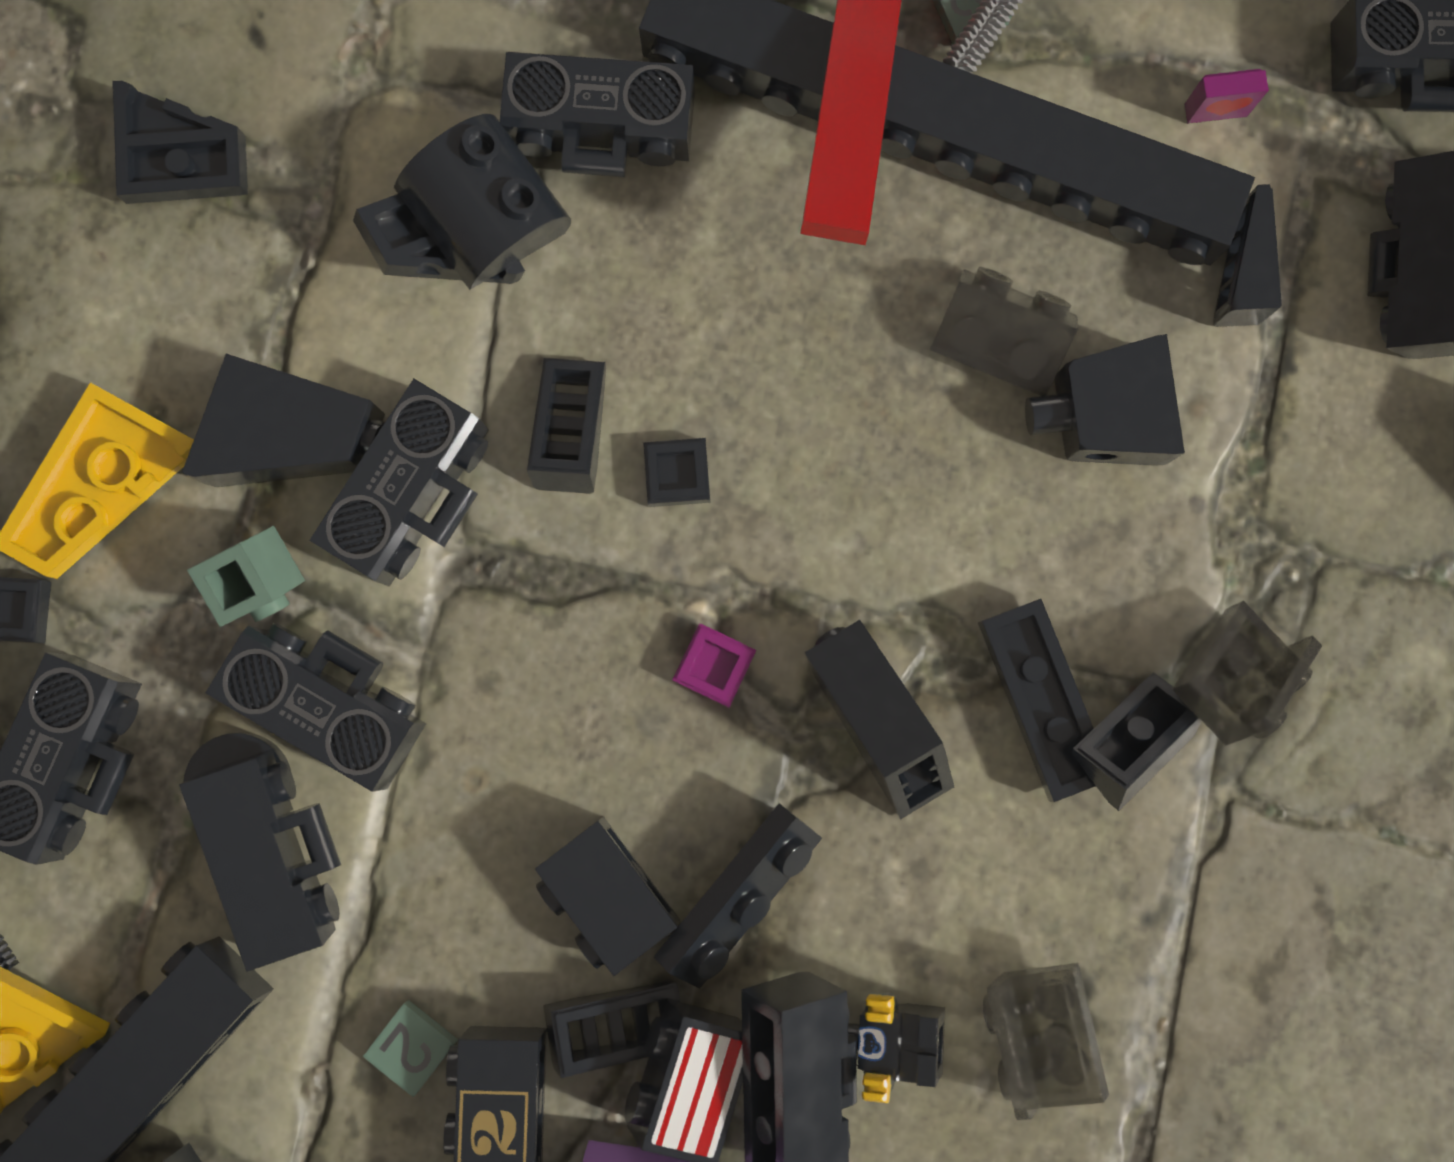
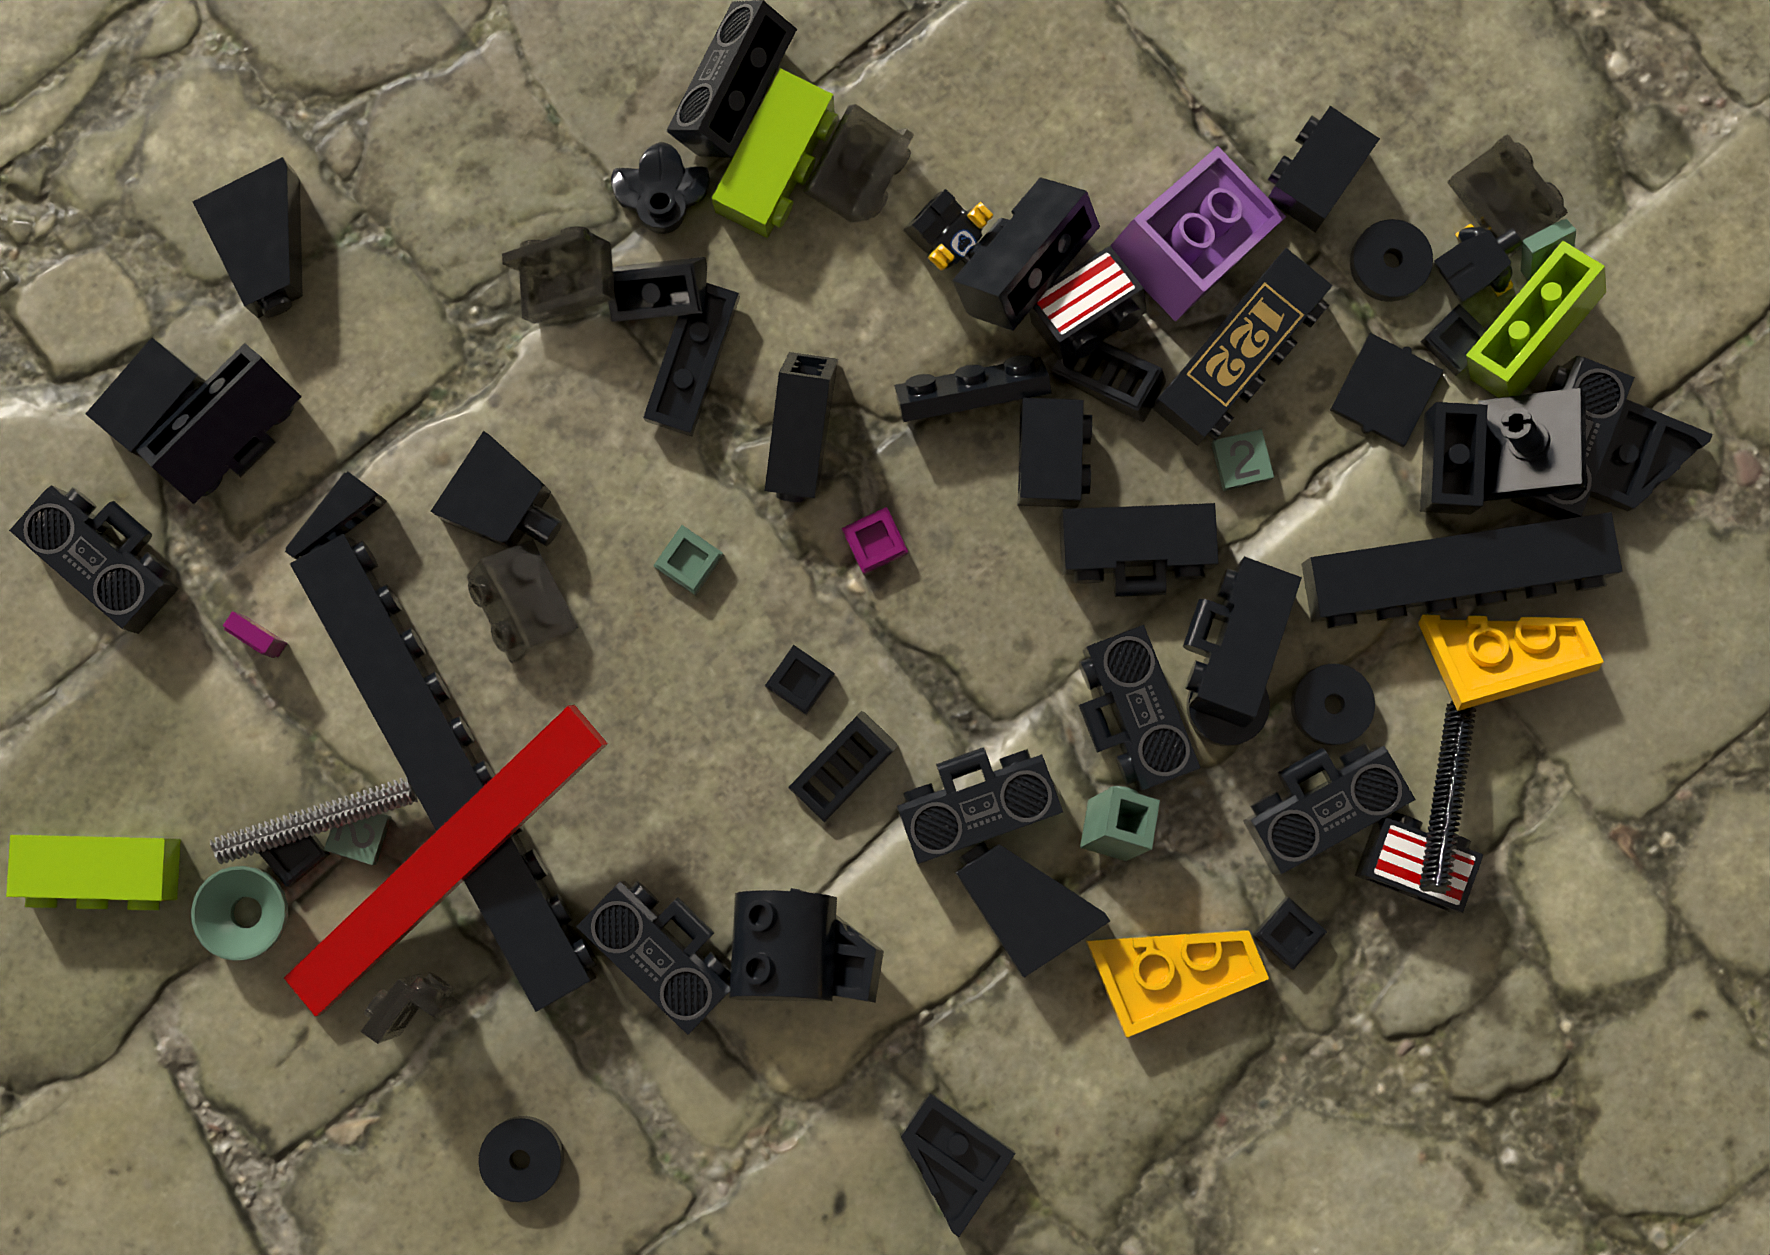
camera: 145 degrees left, 0 degrees up
none -> black plate [611,142,710,234]
none -> sand green tile [653,525,724,596]
none -> black piece [666,0,797,158]
none -> lime brick [712,68,838,238]
none -> black piece [1059,503,1219,597]
none -> black piece [1291,664,1375,745]

